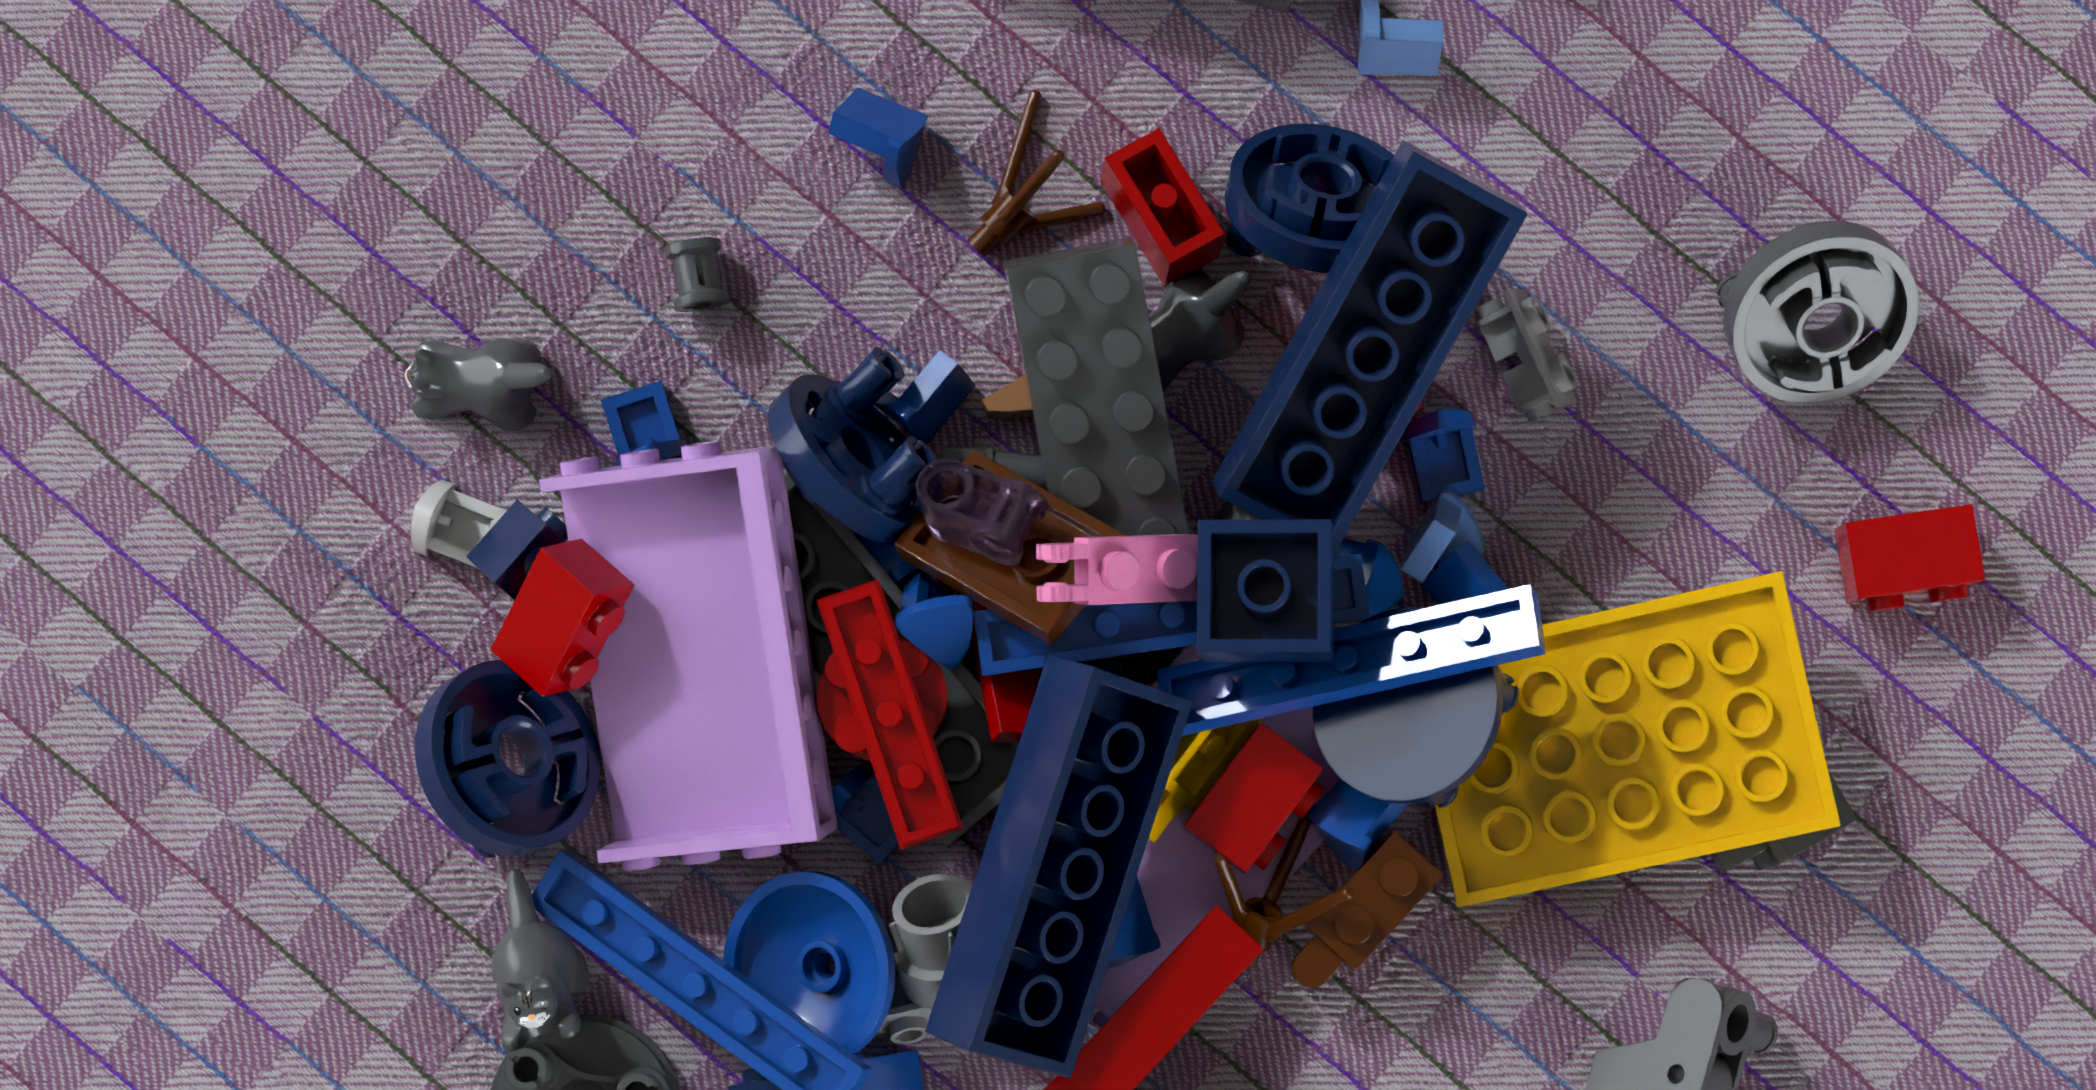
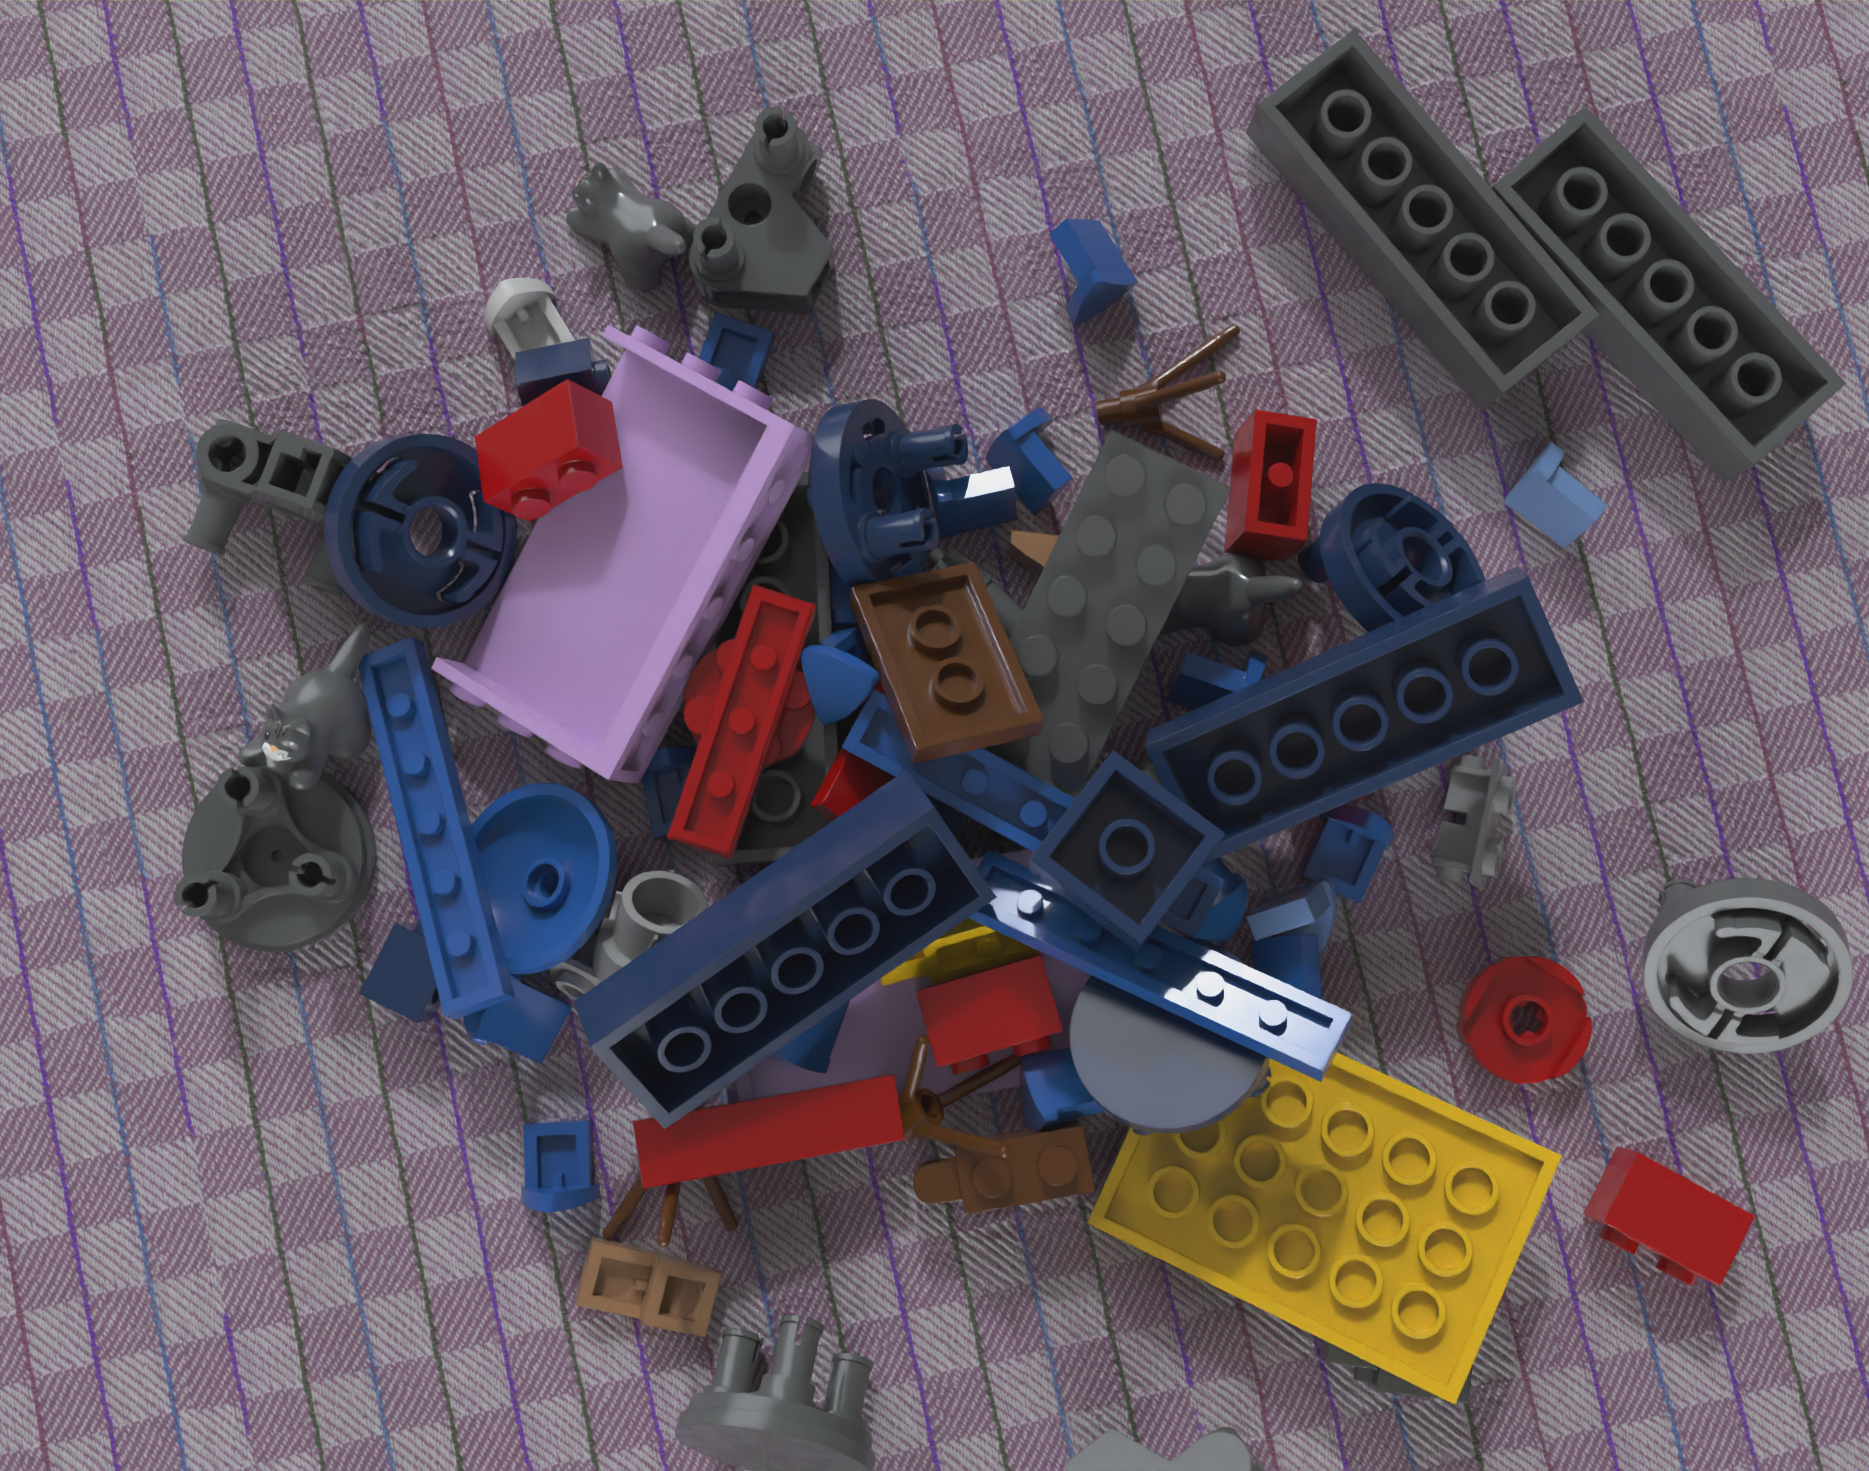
camera: 30 degrees right, 0 degrees up
dark grey bush [664,237,731,312] -> none
clear purple piece [916,458,1049,566] -> none
bright pink hinge [1036,534,1198,605] -> none
none -> dark grey piece [183,419,379,597]
none -> dark grey piece [689,106,835,315]
none -> blue tile [986,407,1072,516]
none -> blue tile [1166,649,1268,710]
none -> red plate [1456,956,1592,1084]

